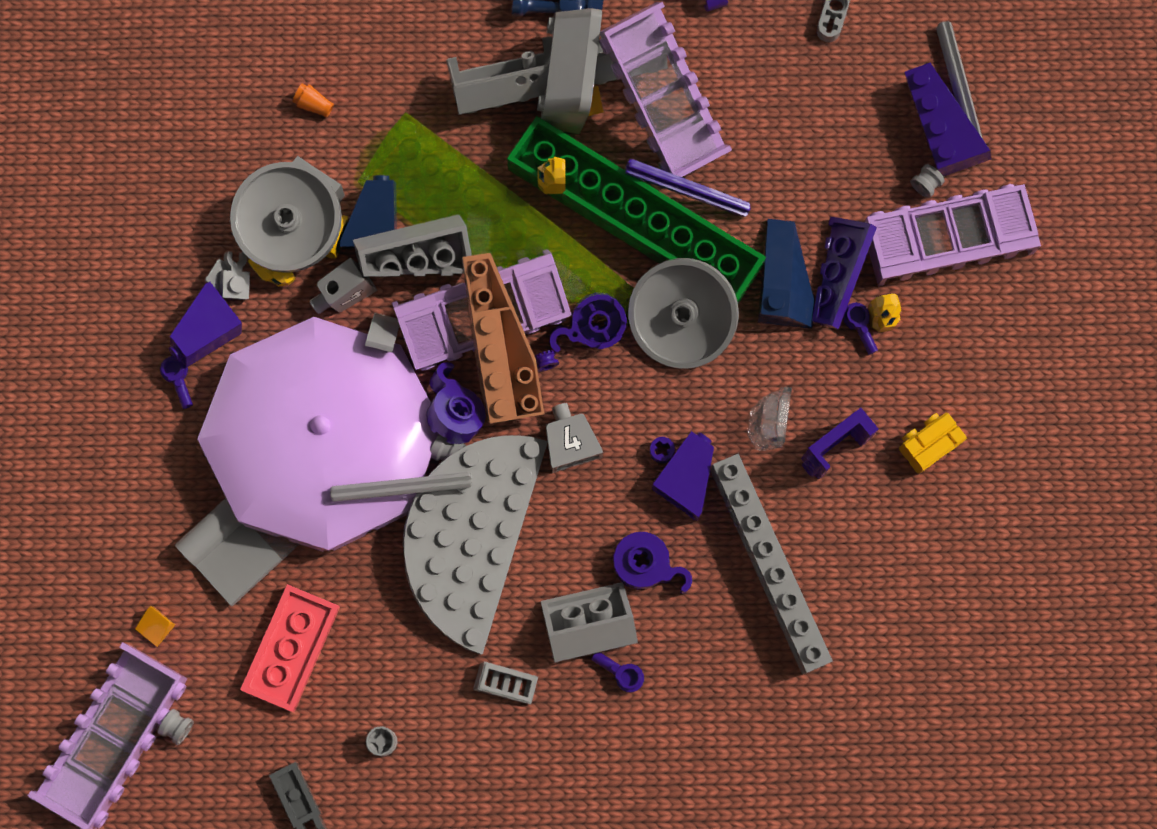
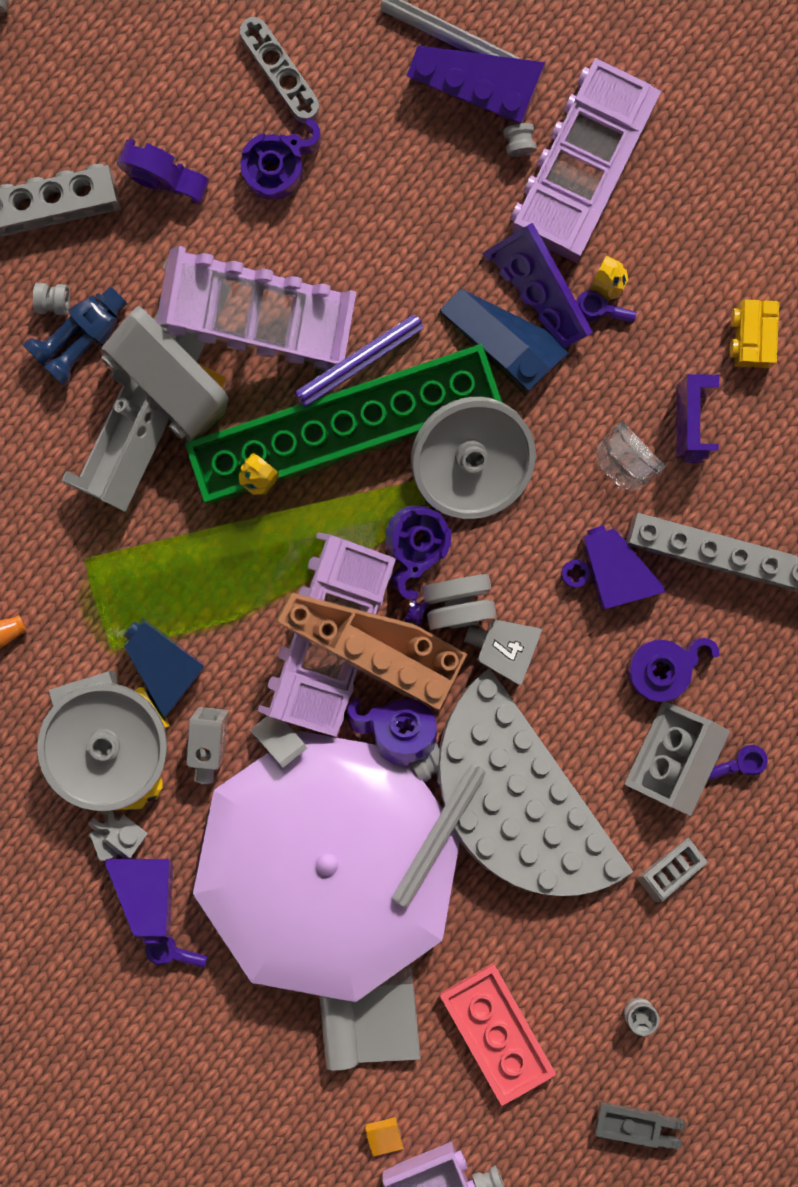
camera: 50 degrees left, 10 degrees up
light grey wedge [353,214,472,276] -> none
none -> dark purple piece [240,119,321,200]
none -> light grey wheel [422,574,497,630]

